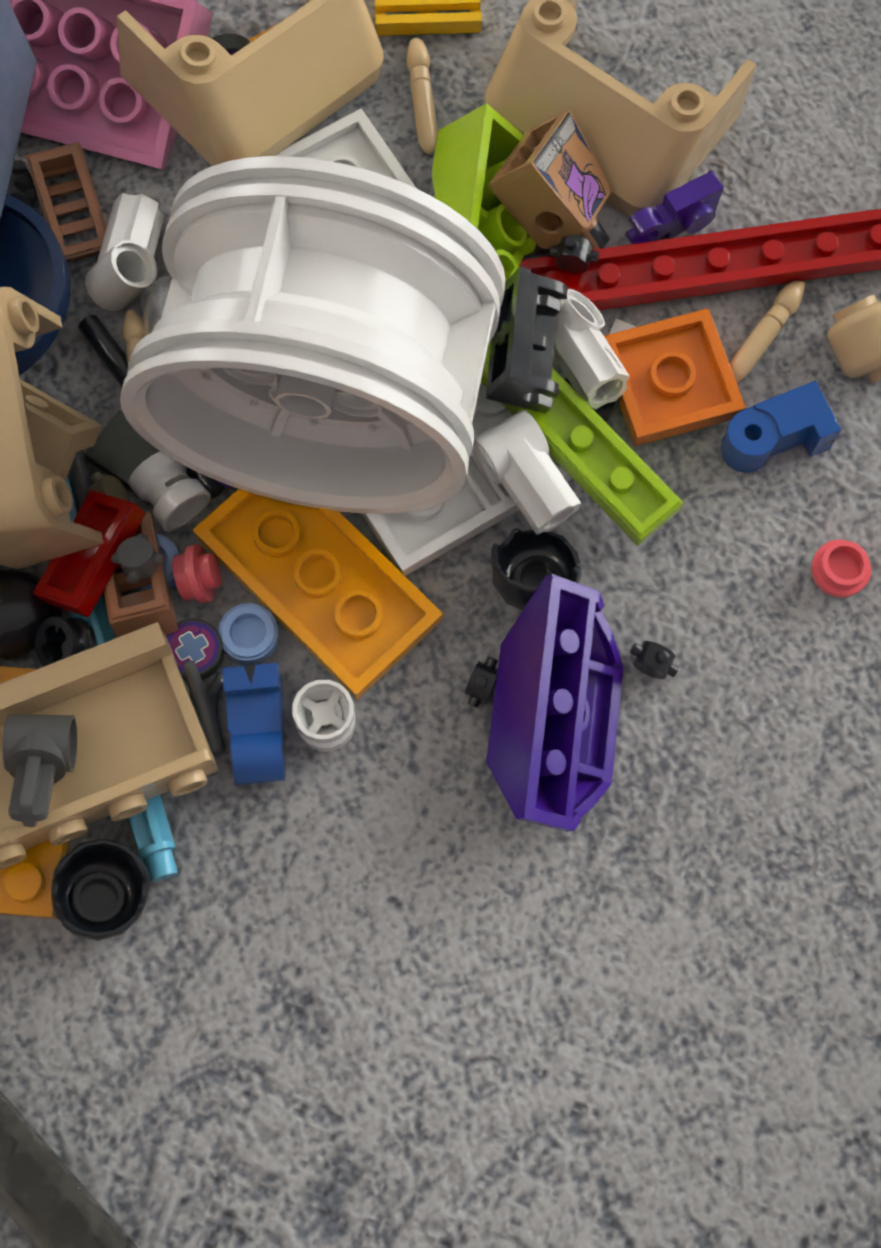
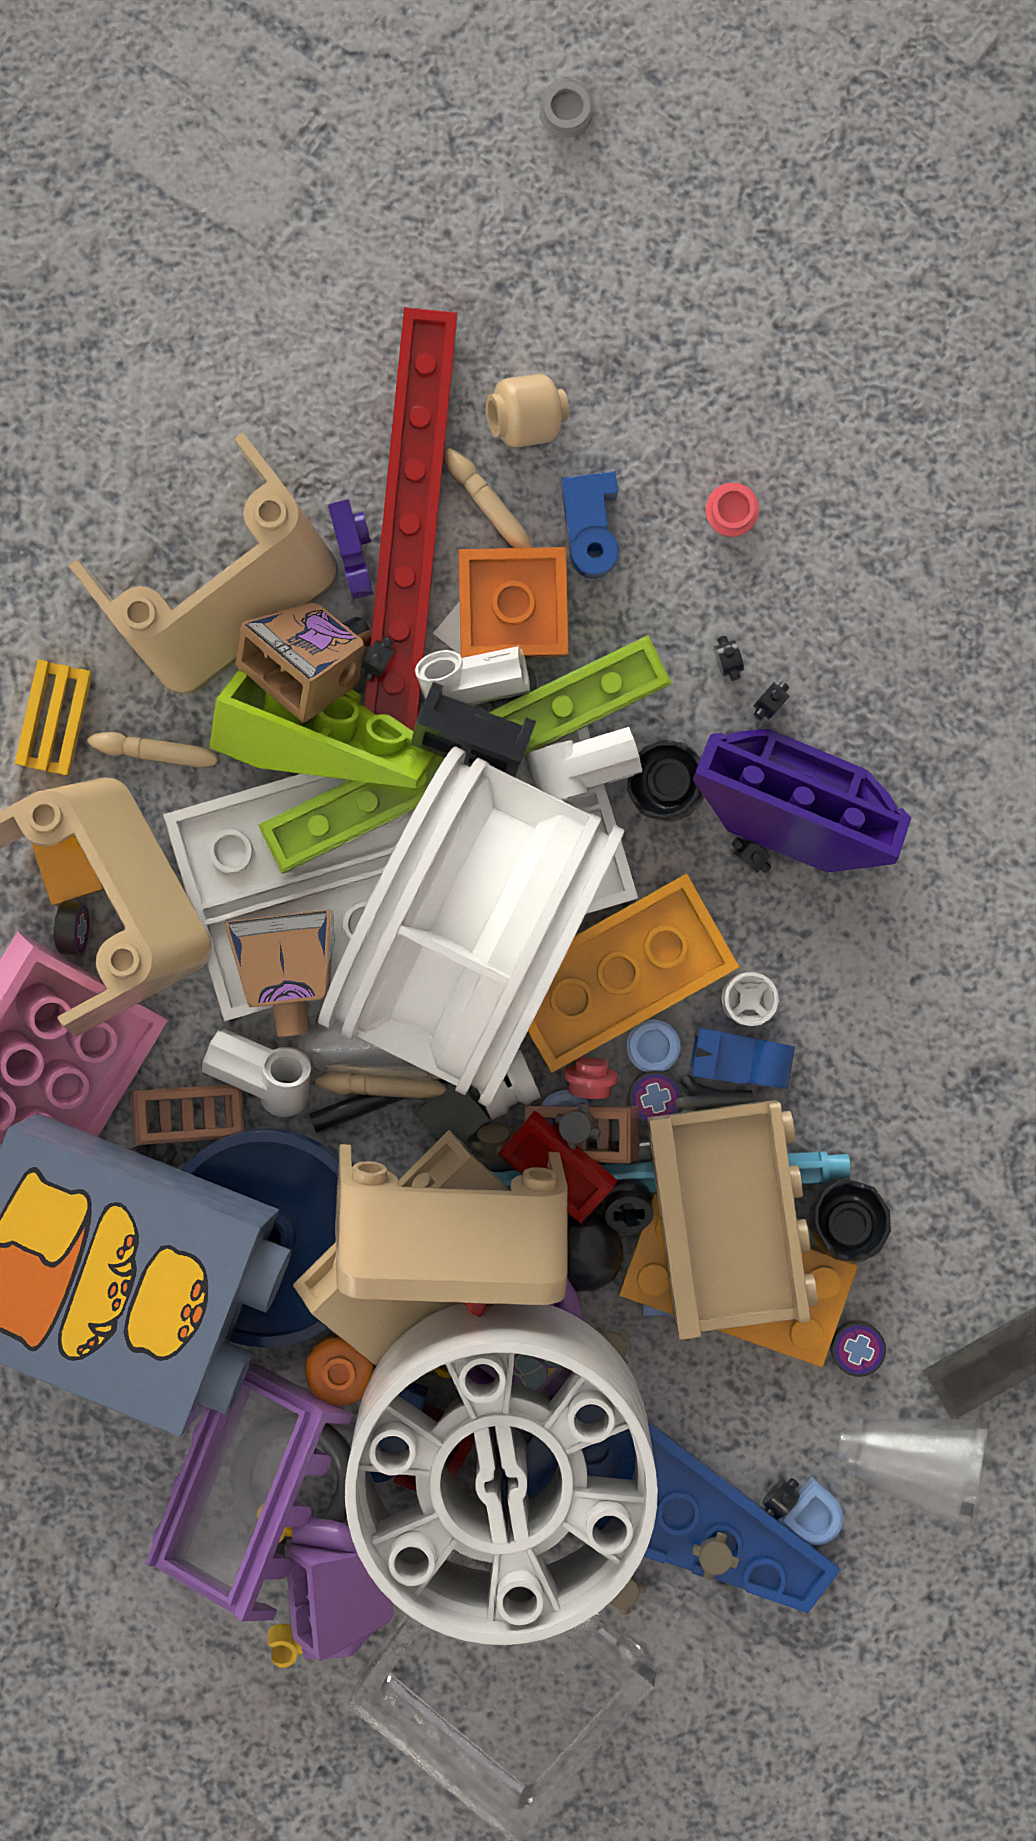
camera: 80 degrees left, 15 degrees up
dark grey axle [3,714,77,827] -> none
none -> black piece [714,636,744,681]

